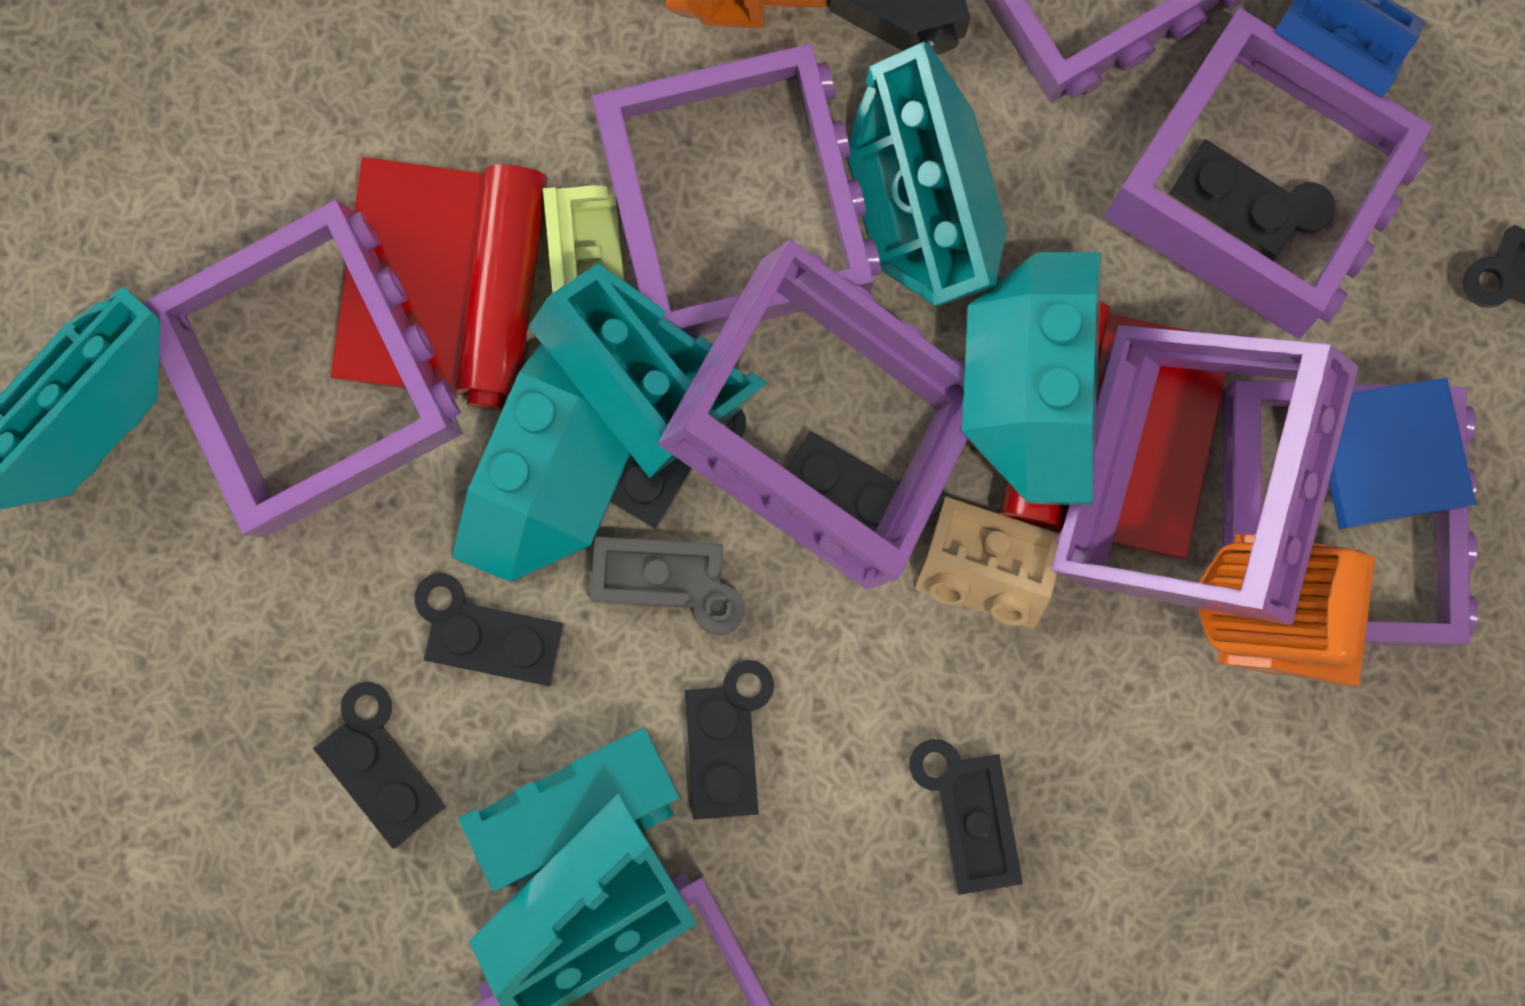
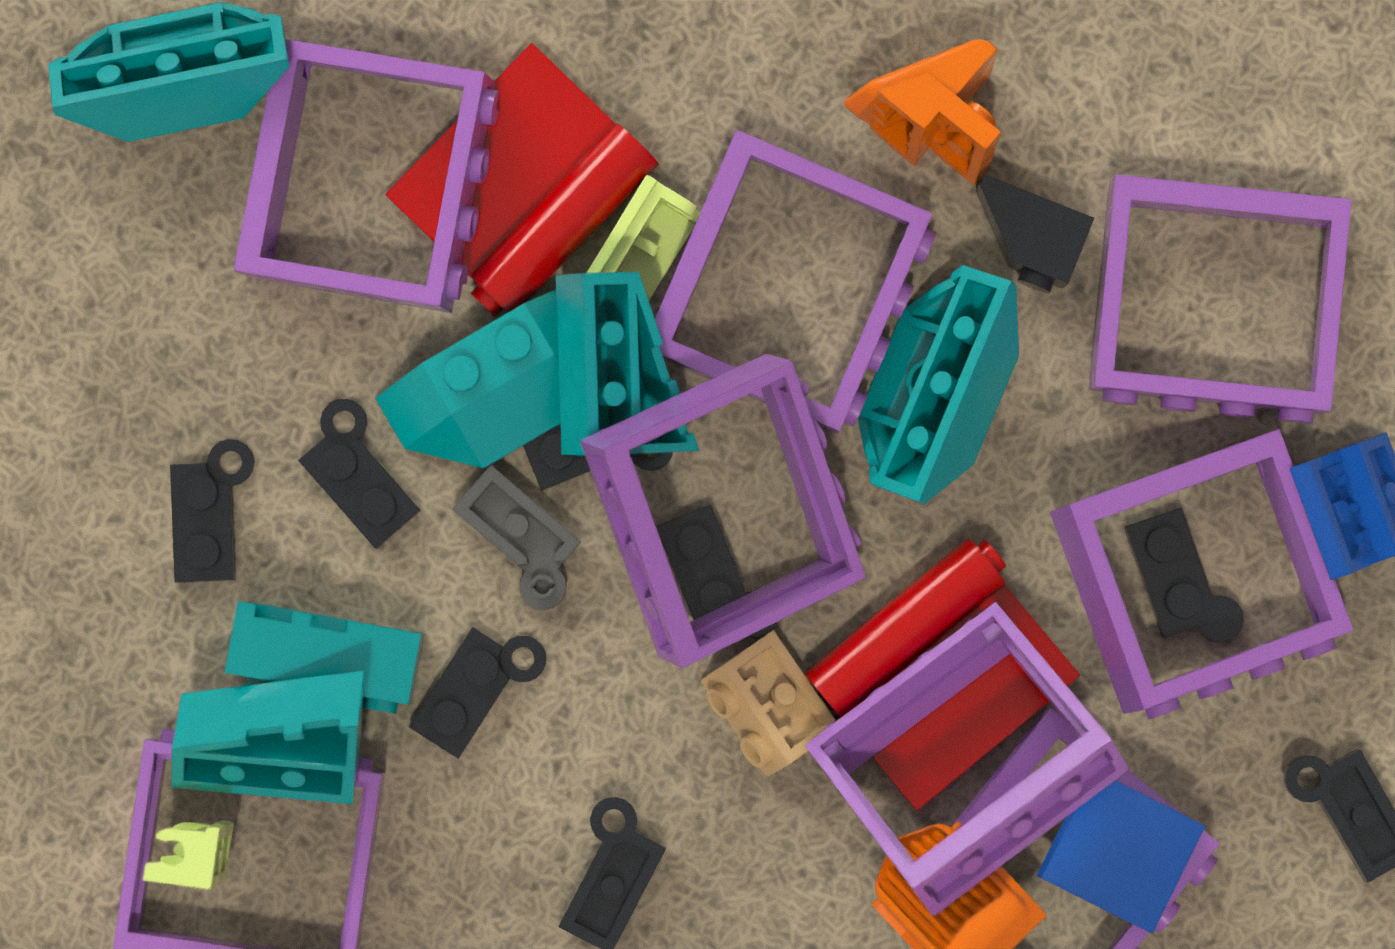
camera: 30 degrees right, 5 degrees up
teal wedge [962,252,1102,506] -> none

